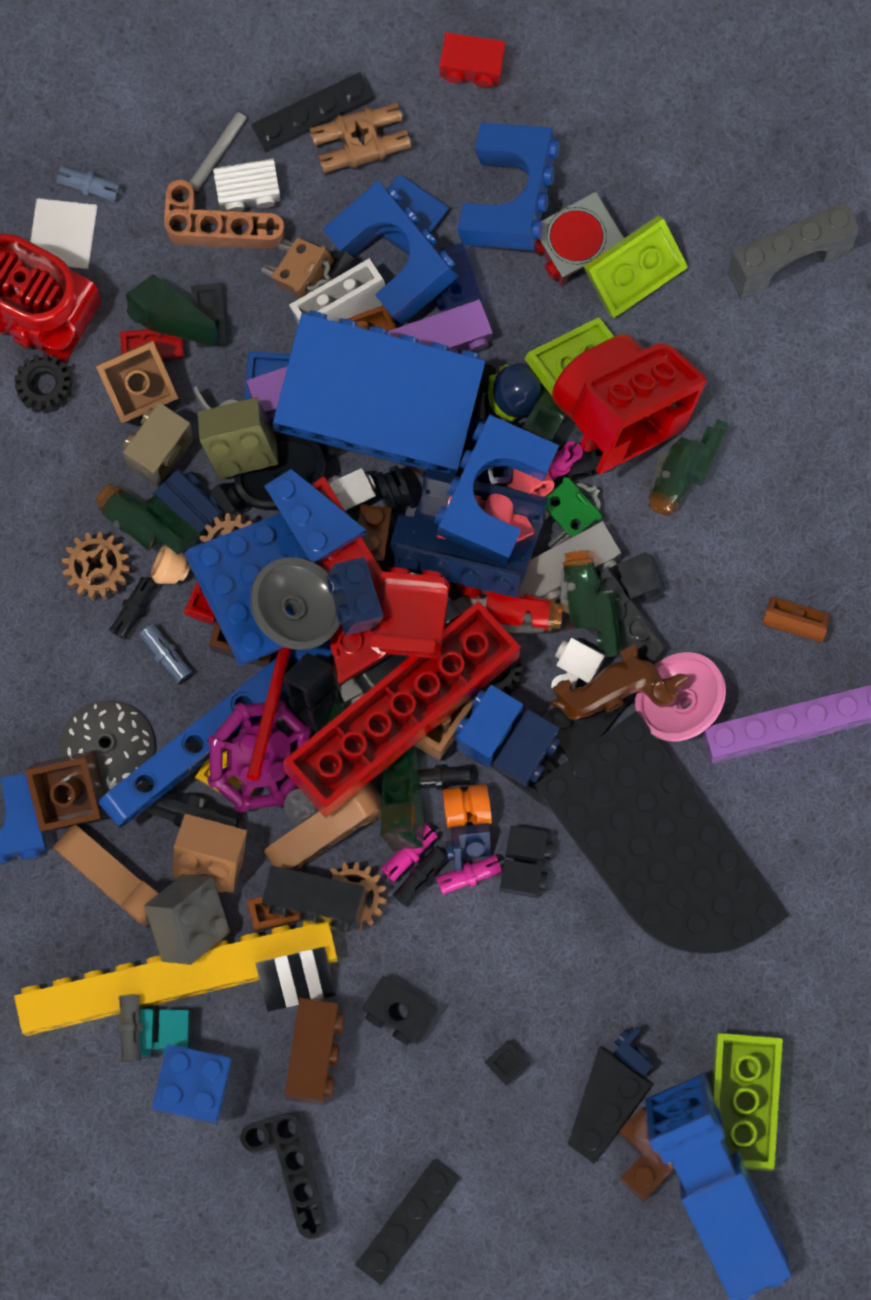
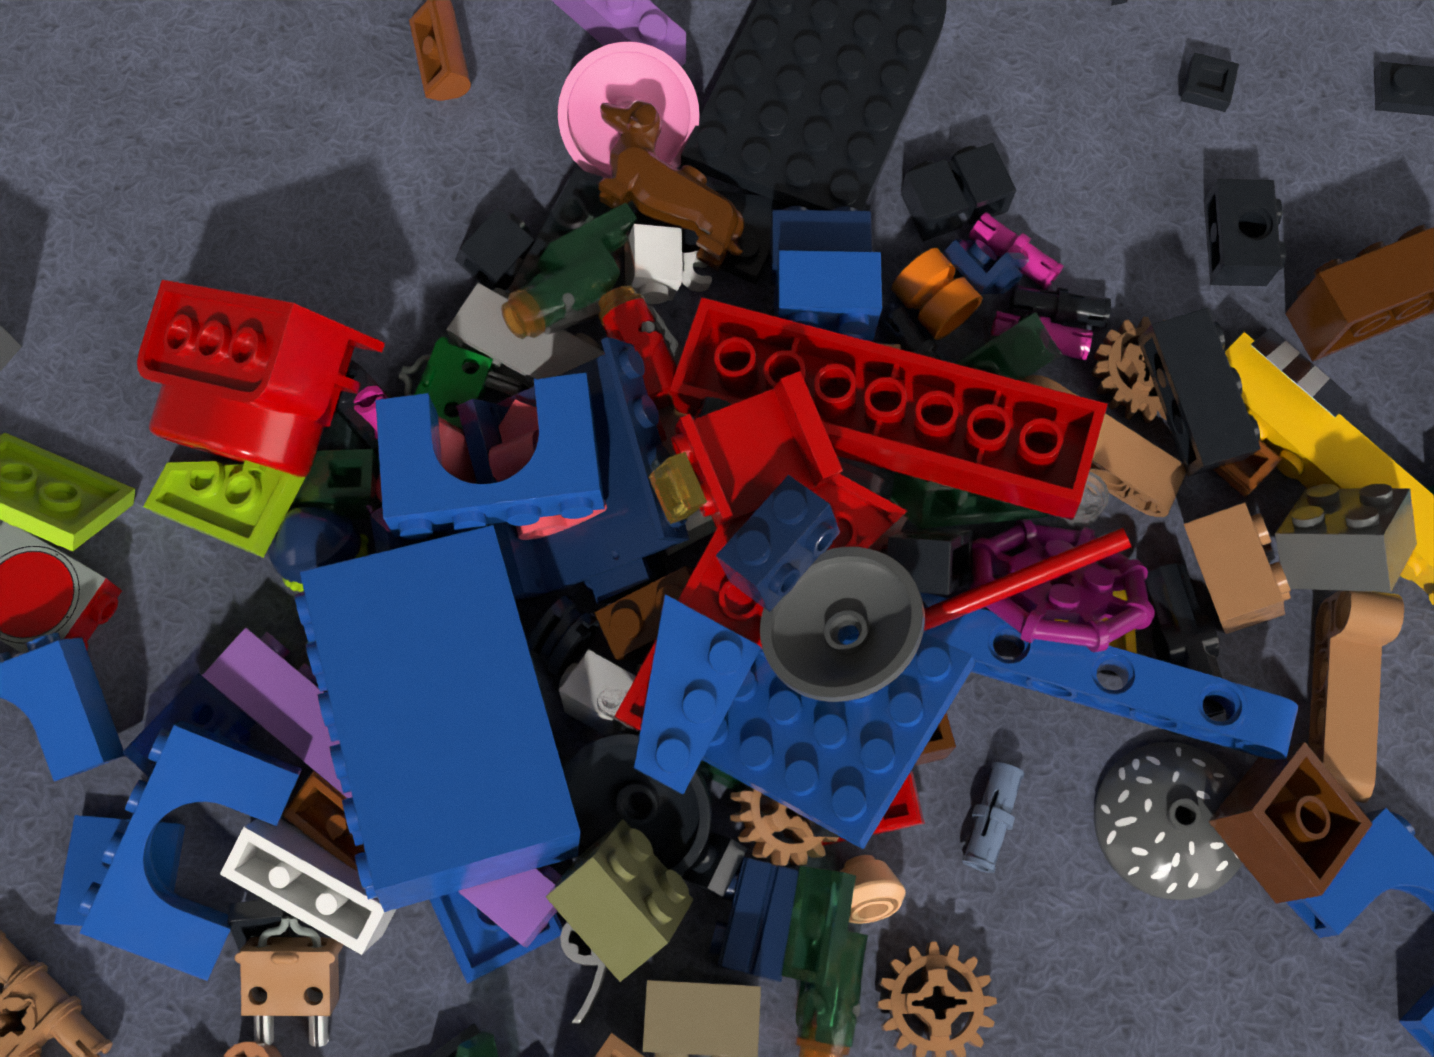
camera: 125 degrees left, 5 degrees down
black pin [109,576,158,640] -> none
clear green plate [648,419,729,516] -> none
none -> clear yellow tile [649,452,707,524]

